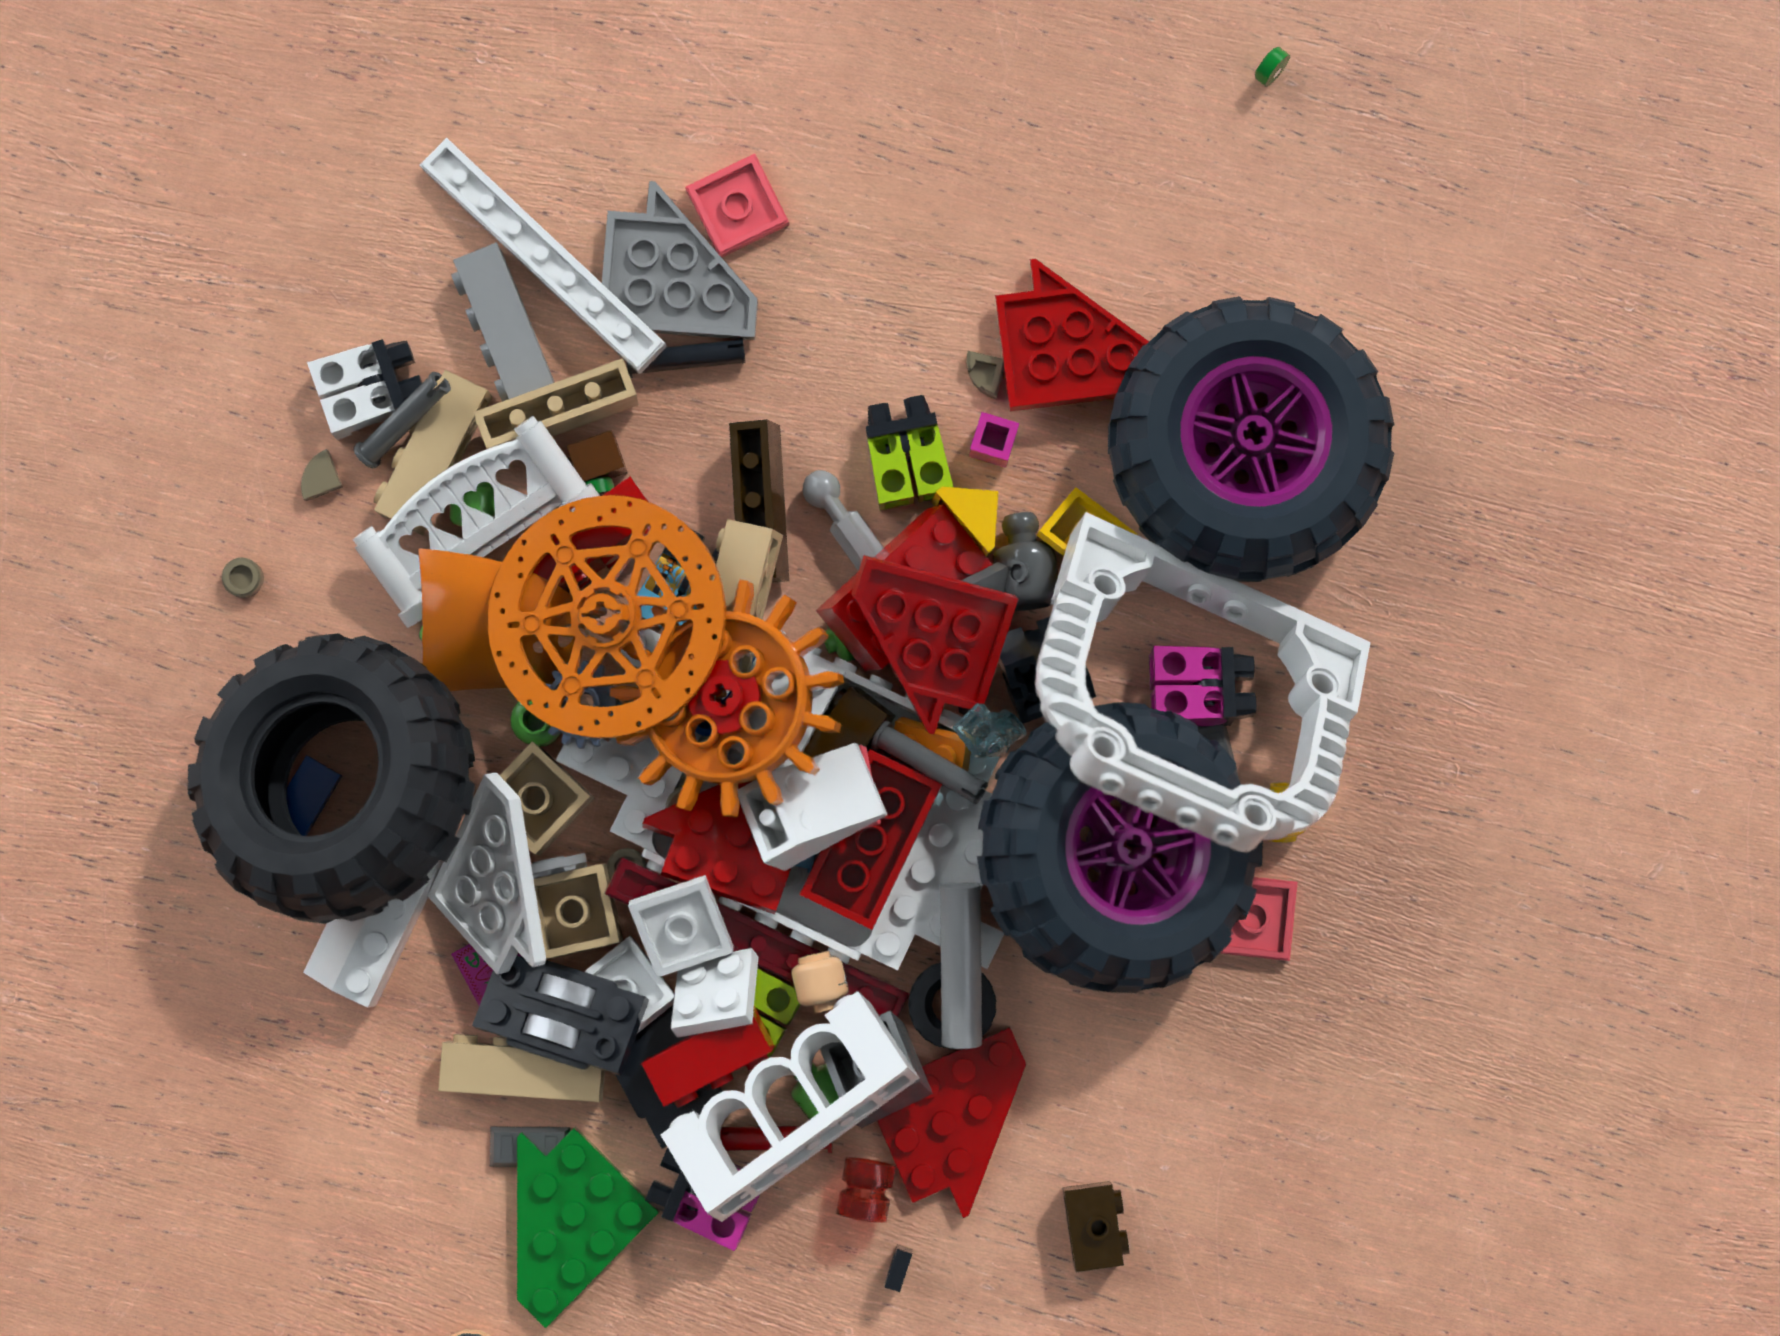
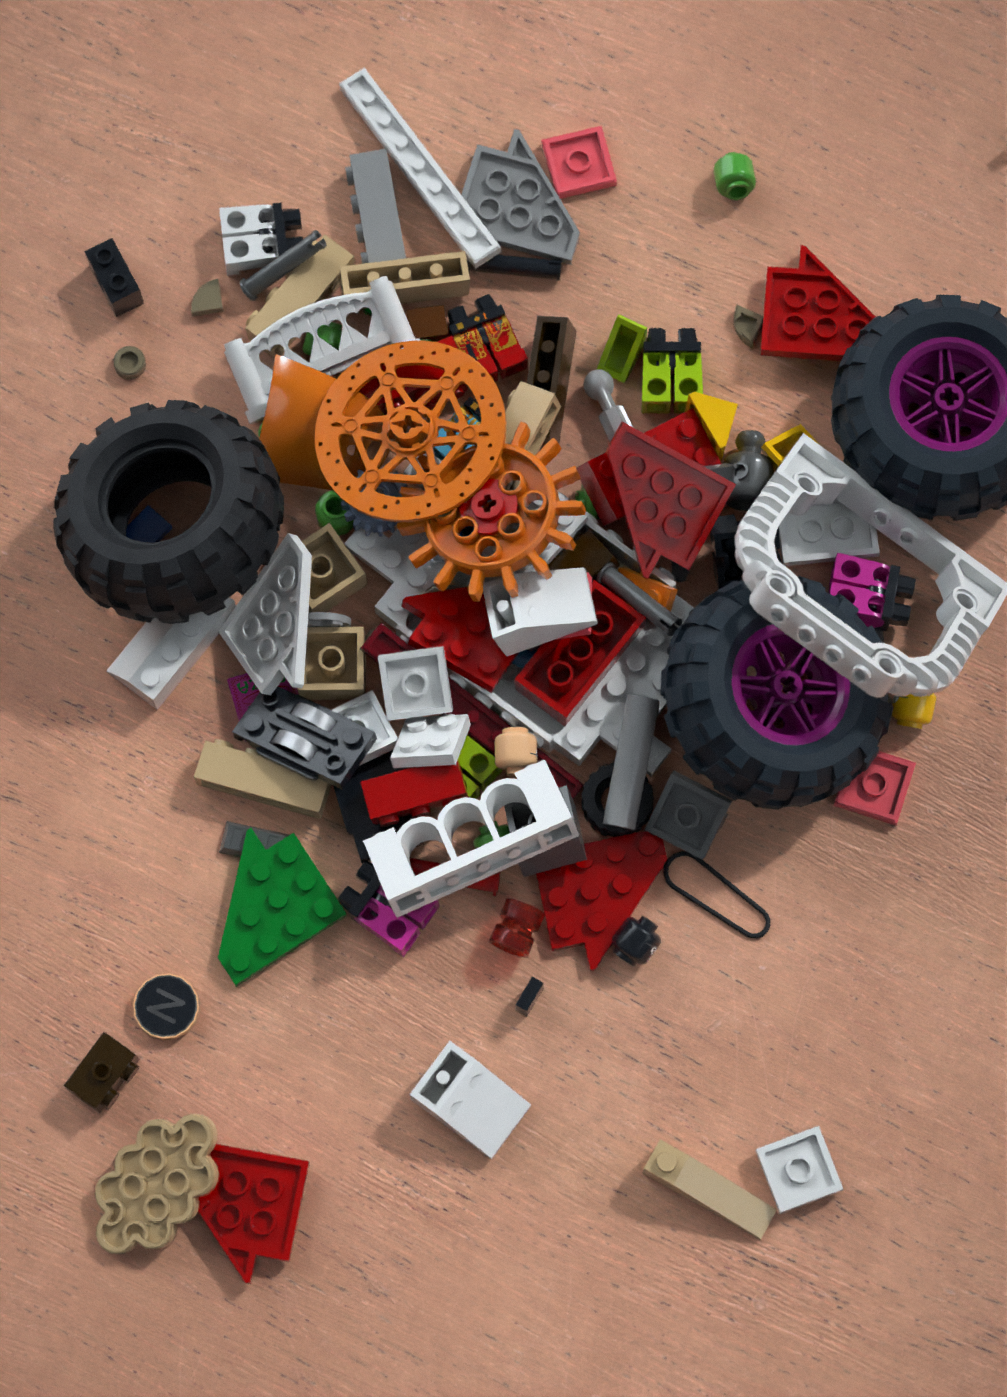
camera: 15 degrees right, 10 degrees down
clear light blue leg [952,704,1026,758] -> none
dark pink brick [969,412,1019,468] -> none
dark brown brick [1062,1181,1130,1272] -> none
none -> black brick [84,238,144,317]
none -> hips [447,294,528,382]
none -> lime slope [597,314,647,383]
none -> black head [612,915,661,966]
none -> dark grey bracket [645,771,733,860]
none -> black piece [664,851,771,938]
none -> bright green head [713,152,756,200]
none -> white plate [779,499,880,566]

